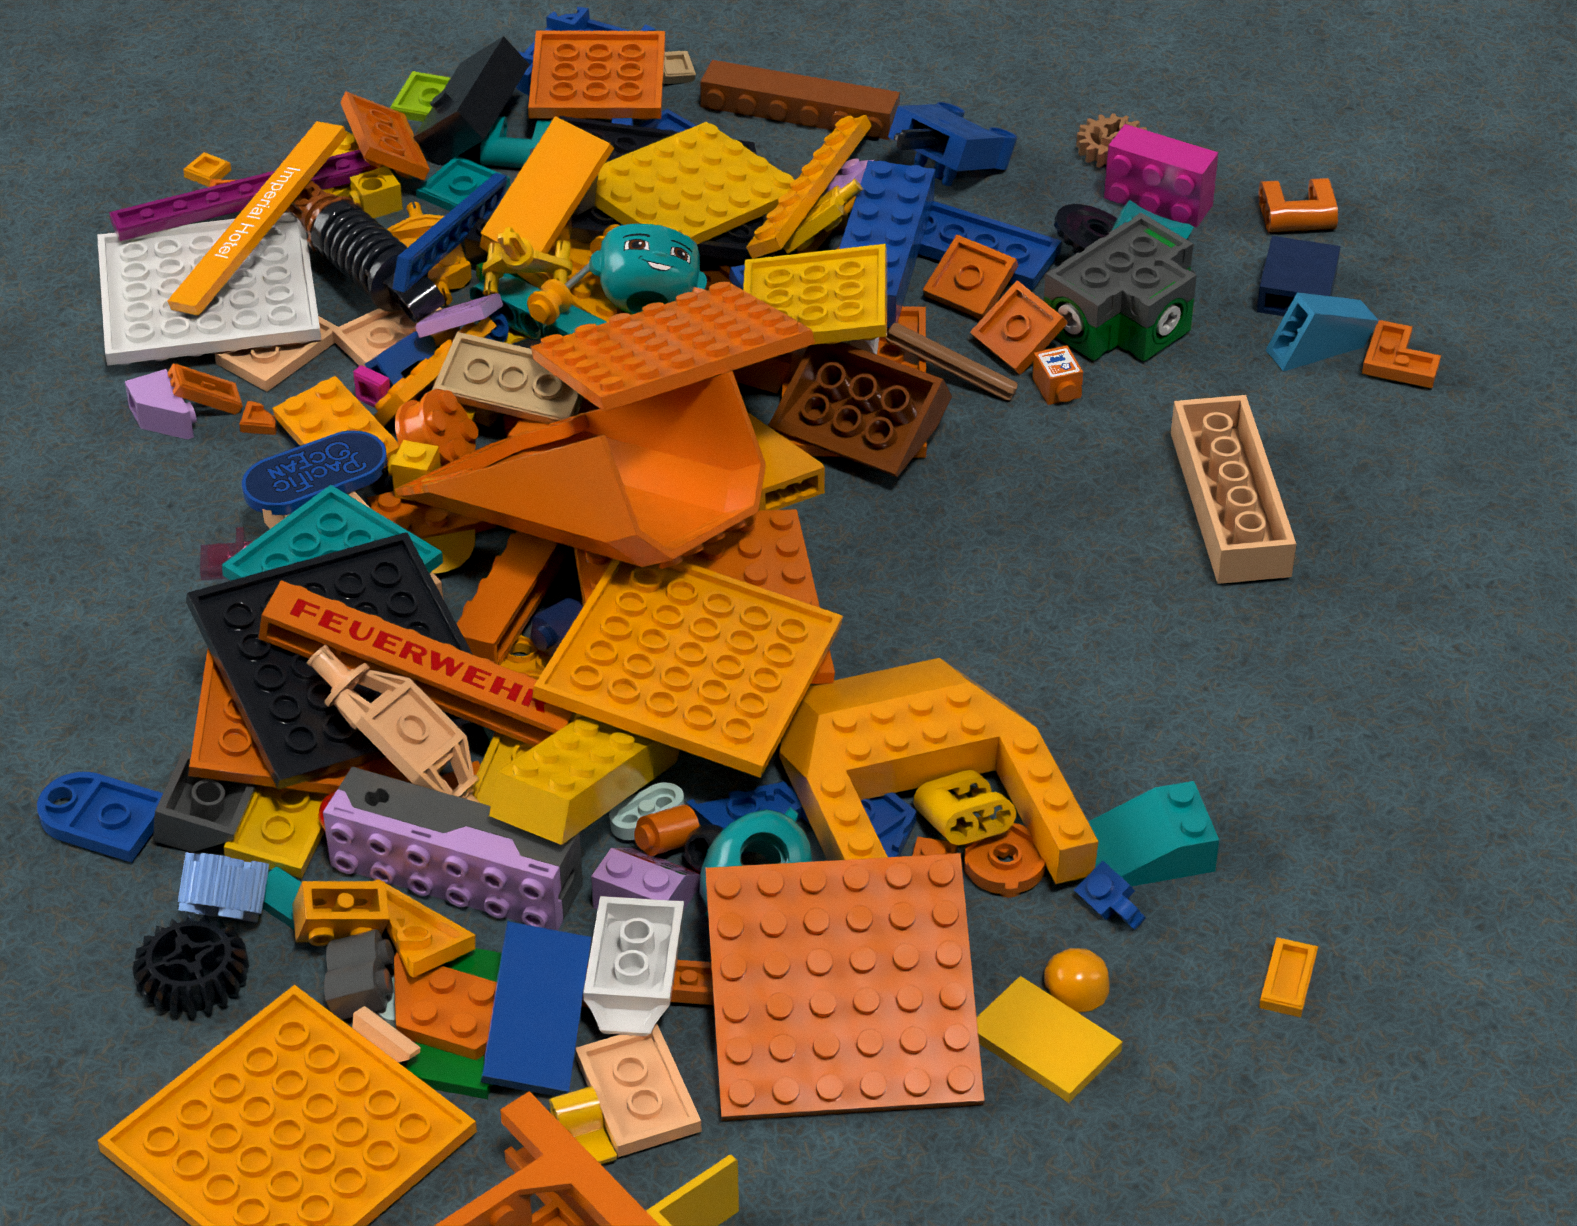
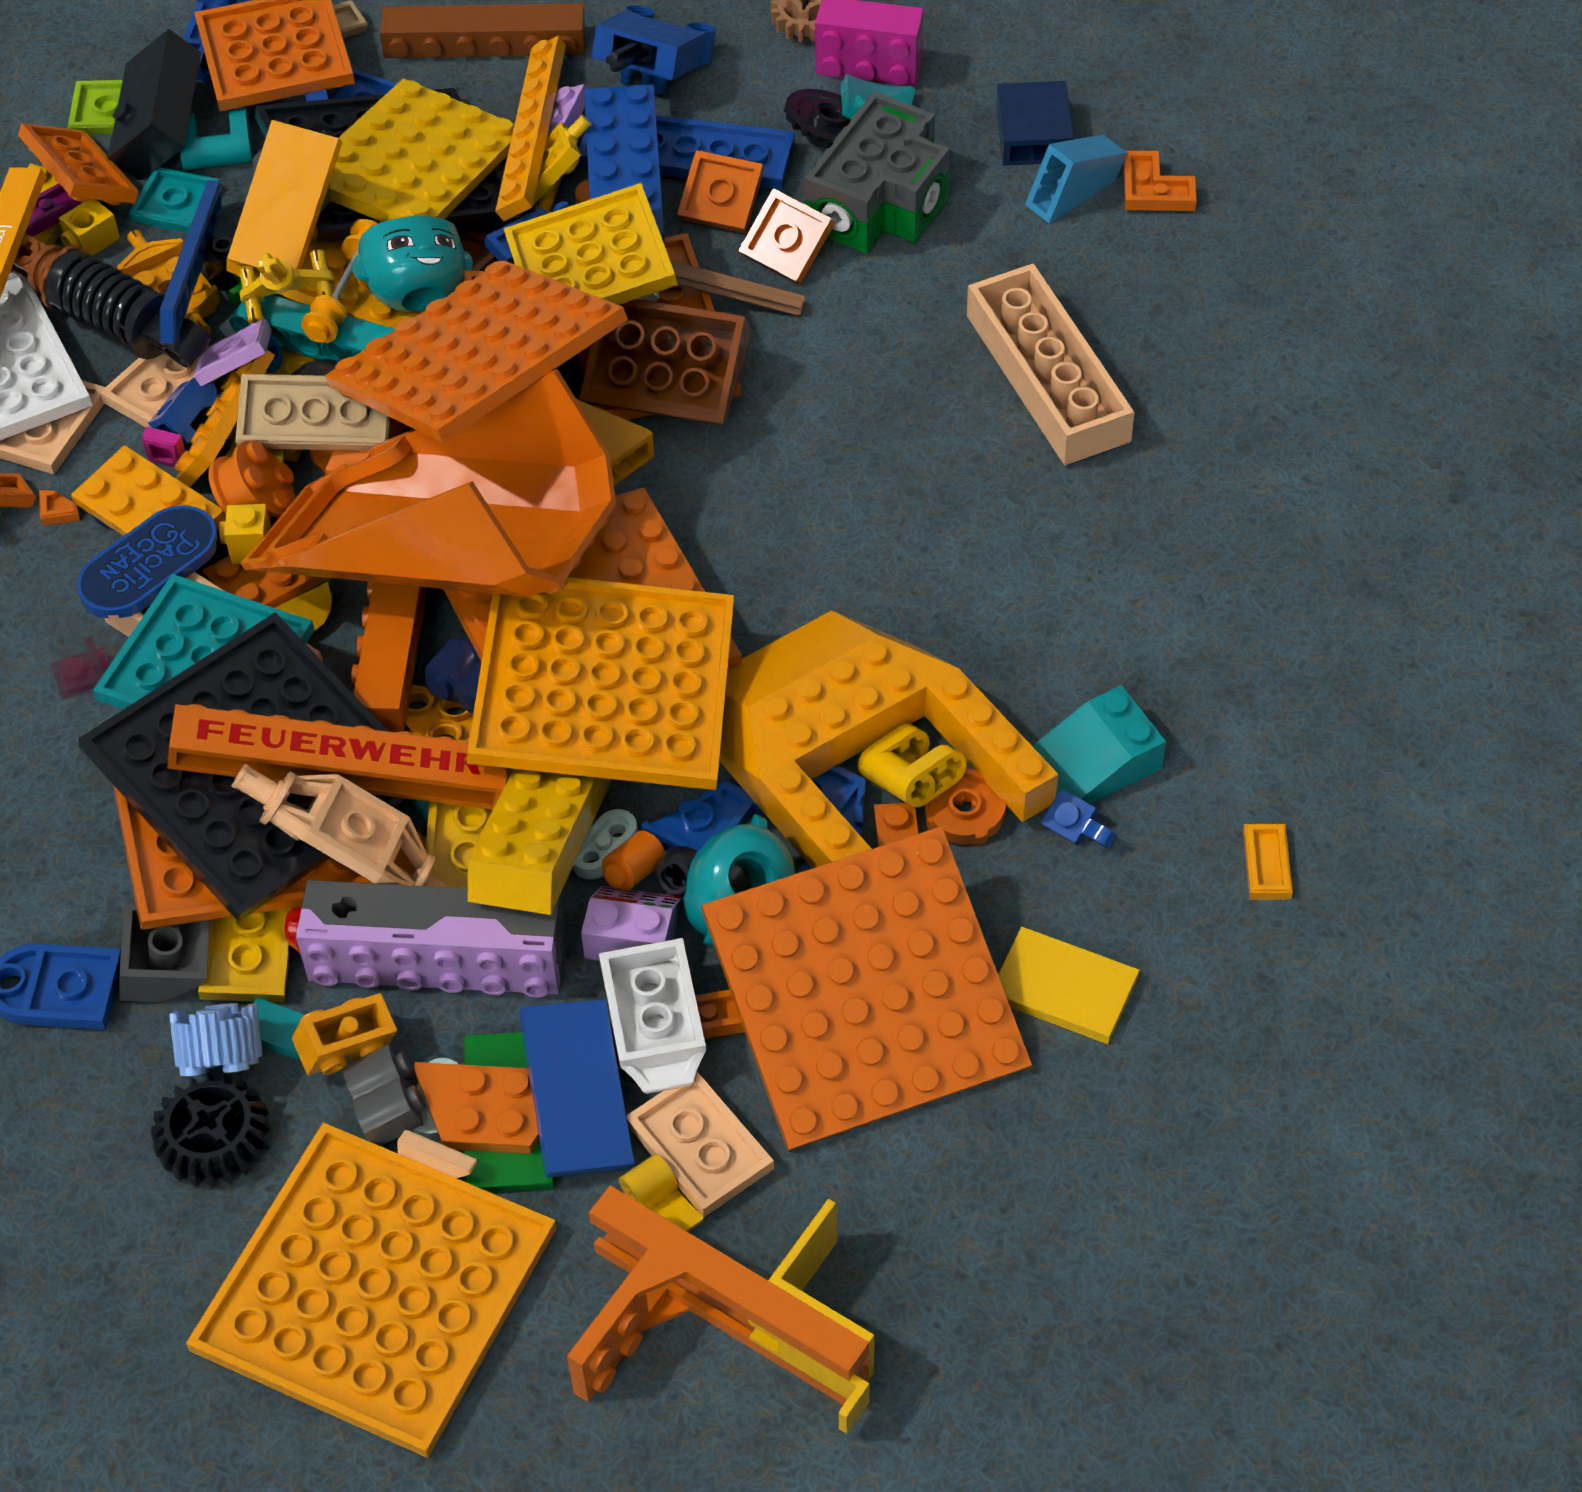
camera: 15 degrees left, 10 degrees up
light orange wing [374,879,476,978] -> none
orange brick [1032,345,1083,405] -> none
light orange hair [1044,948,1110,1012] -> none
orange connector [1259,178,1338,233] -> none

